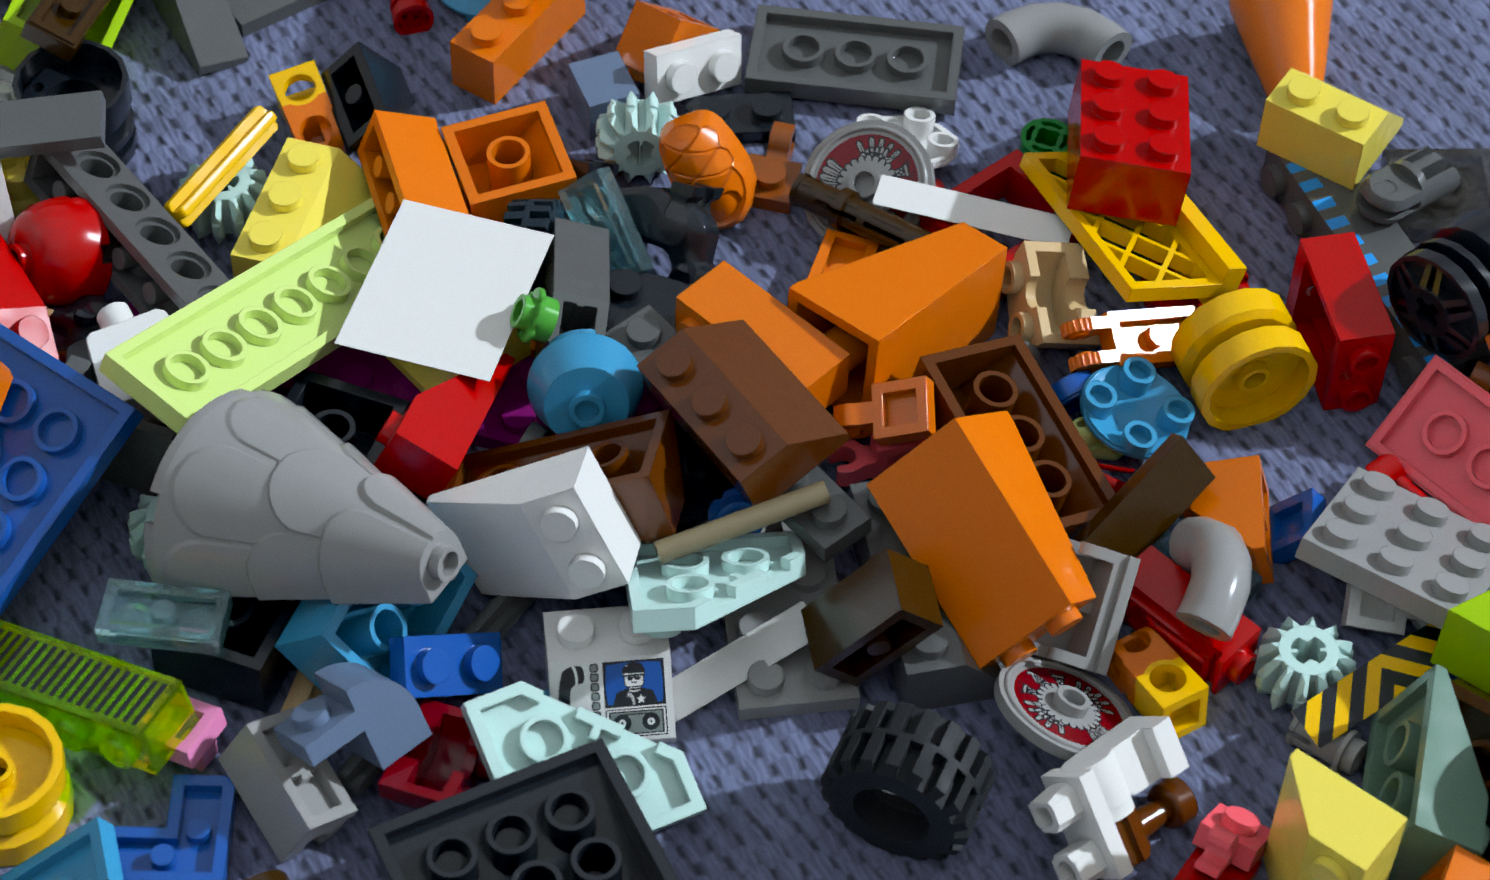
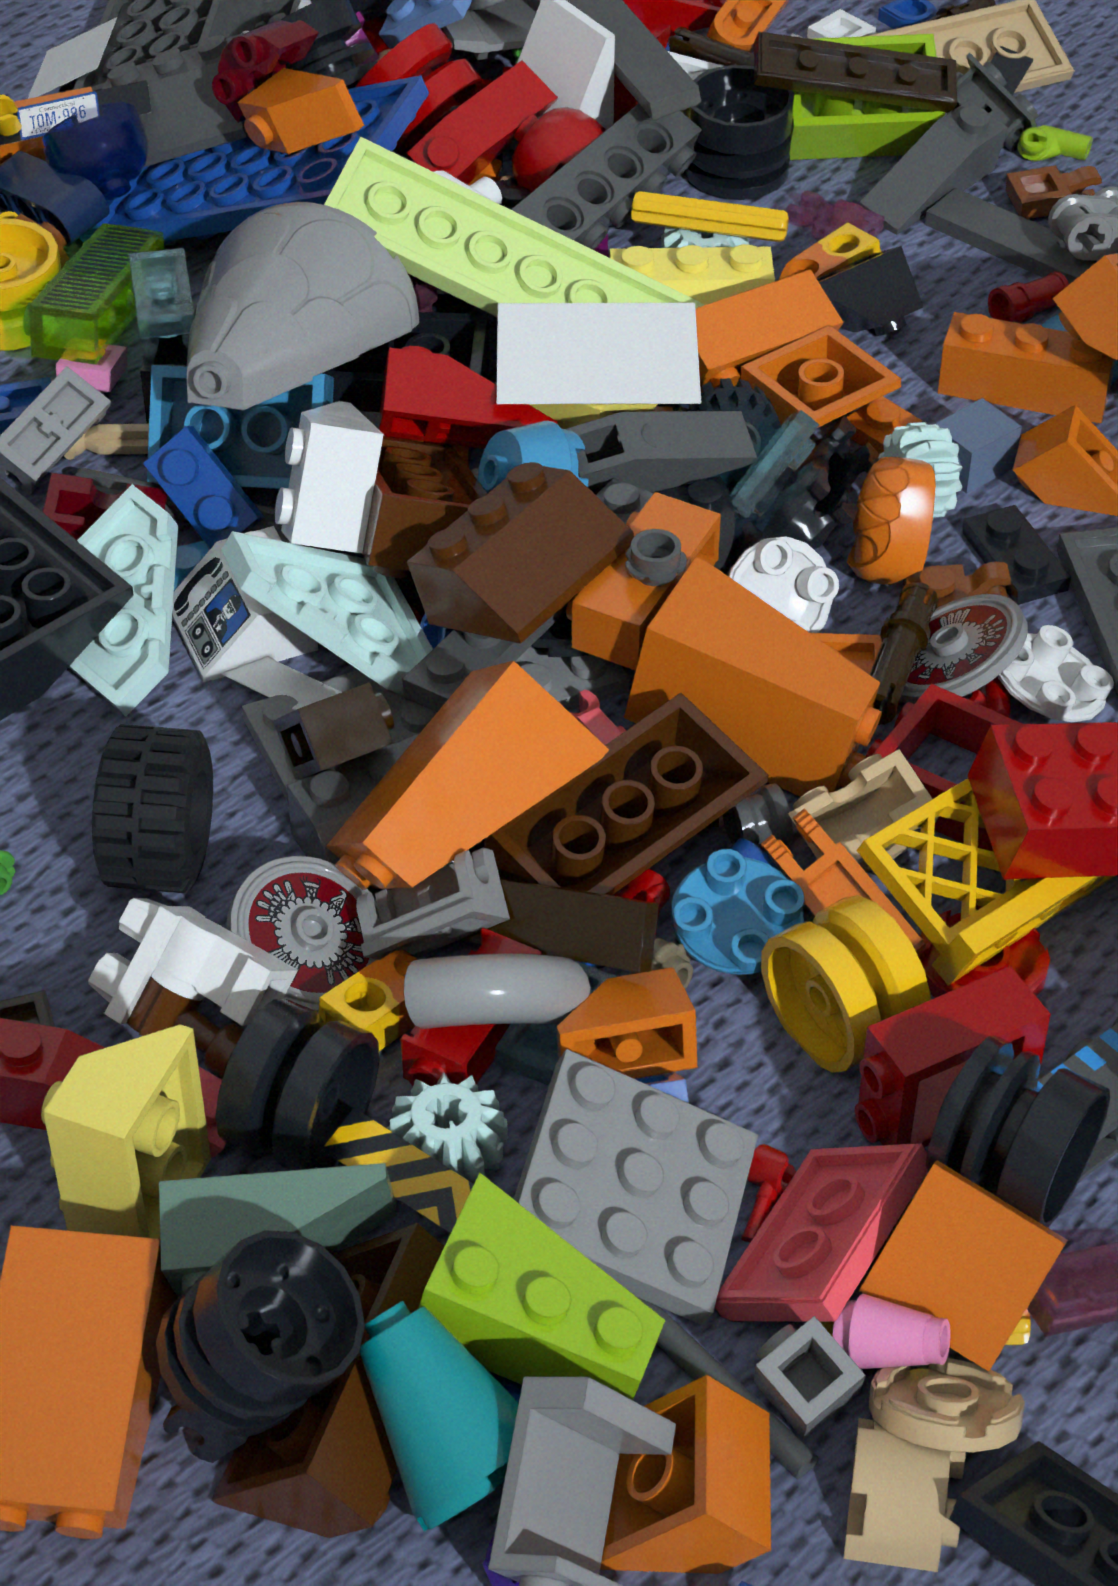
camera: 75 degrees right, 5 degrees down
sand blue brick [273,662,432,770] -> none
bright green plate [510,287,560,343] -> none
white plate [644,29,741,104] -> none
dark tan bar [653,480,831,565] -> none
orange plate [833,375,936,446] -> none
white sticker [872,175,1071,243] -> none
none -> black wheel [215,999,380,1170]
none -> dark grey plate [625,529,687,586]
none -> white dish [729,536,839,633]
none -> clear pink plate [787,191,884,248]

